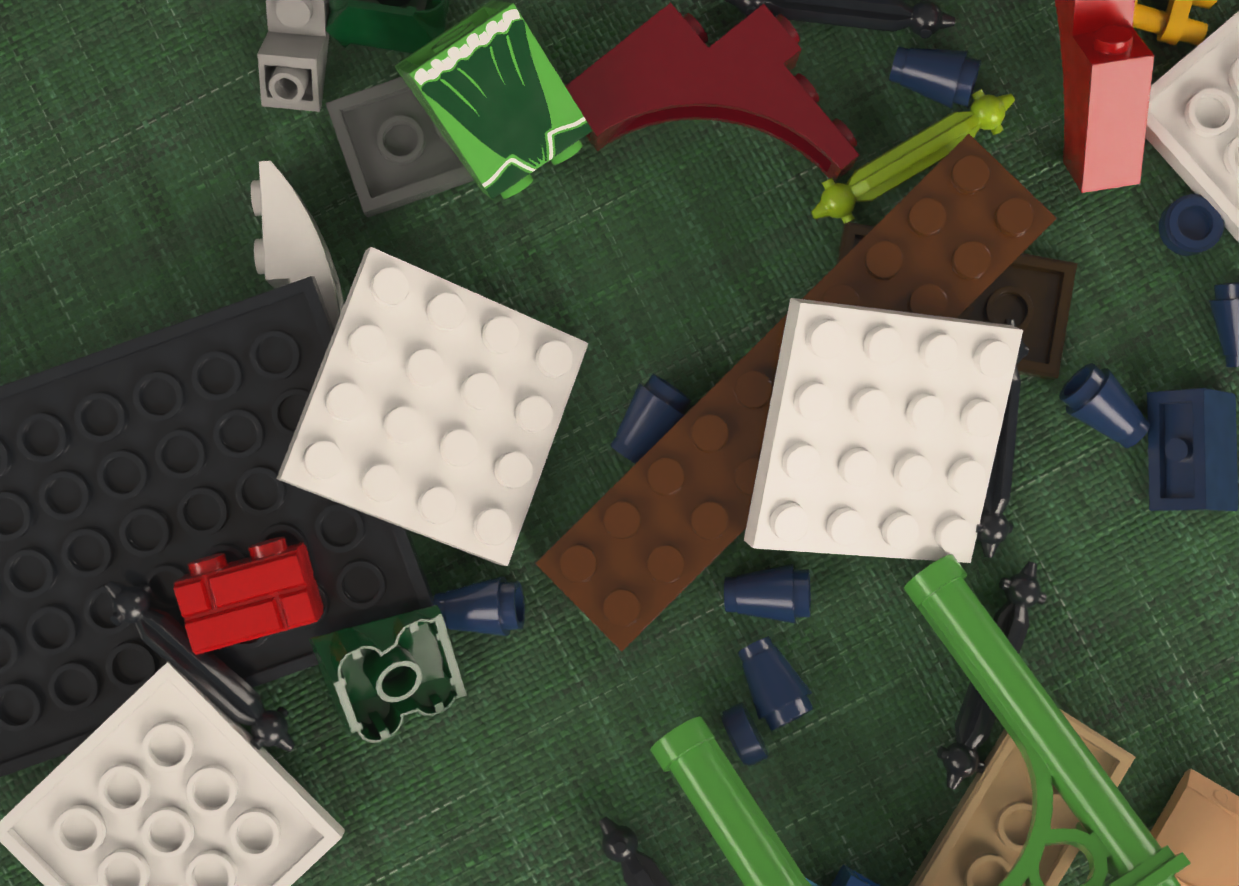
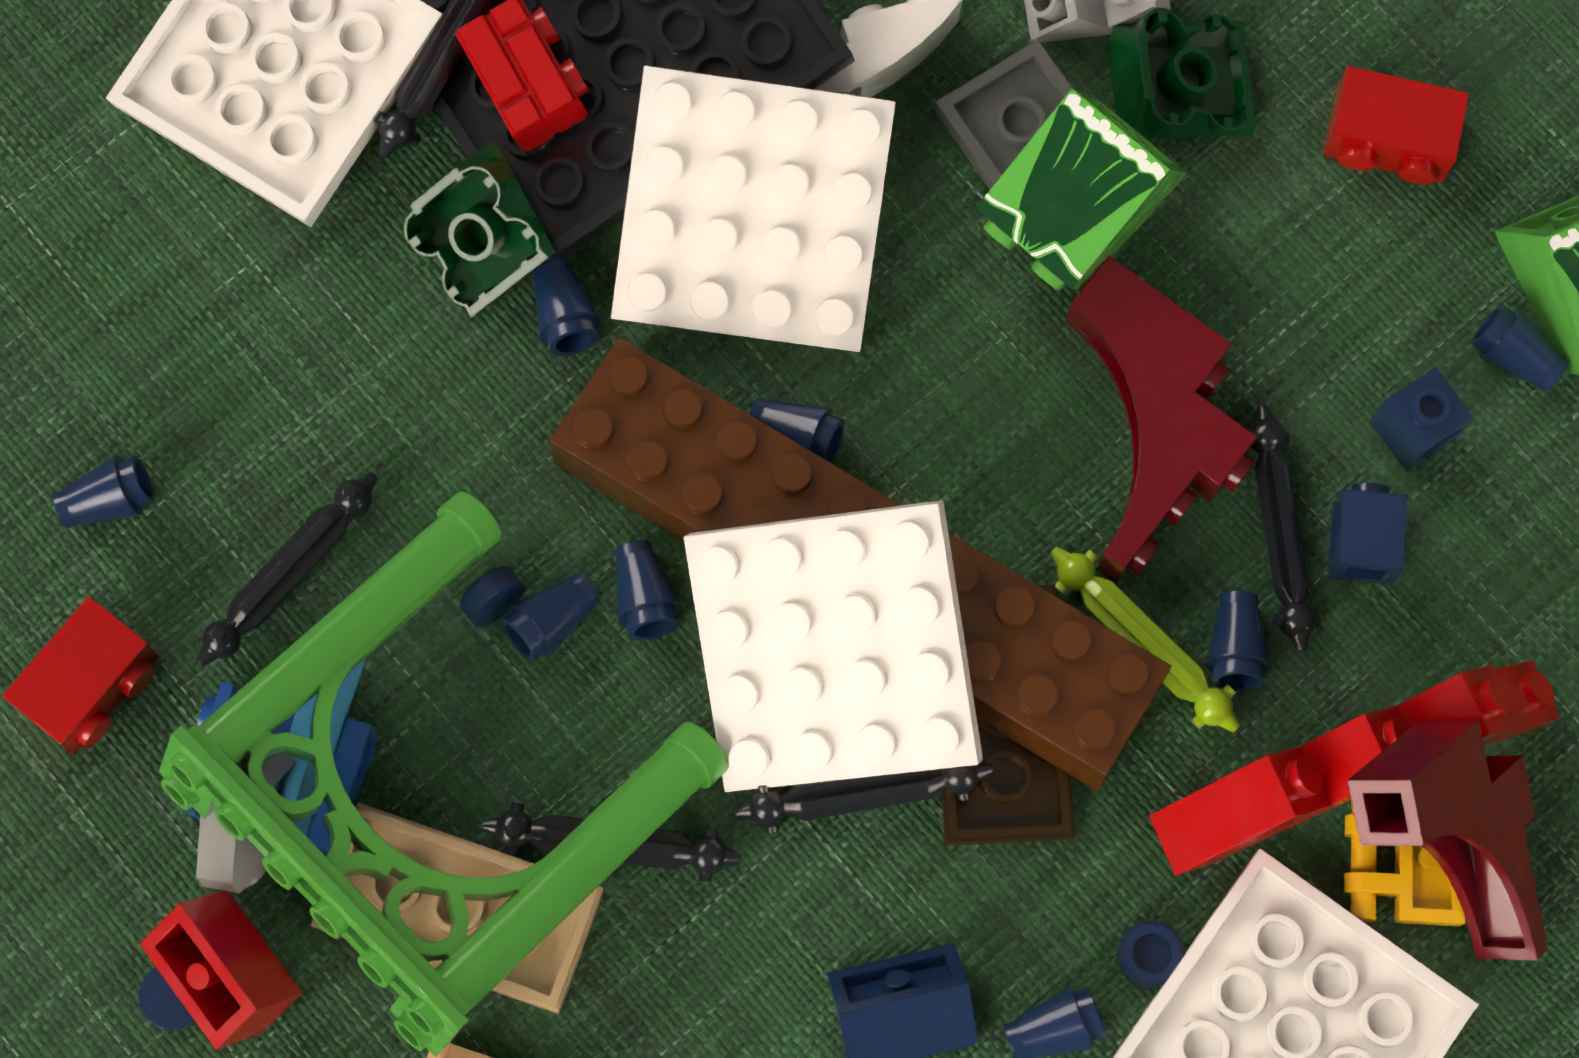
camera: 75 degrees right, 10 degrees down
dark blue cone [1059,363,1150,448] -> none

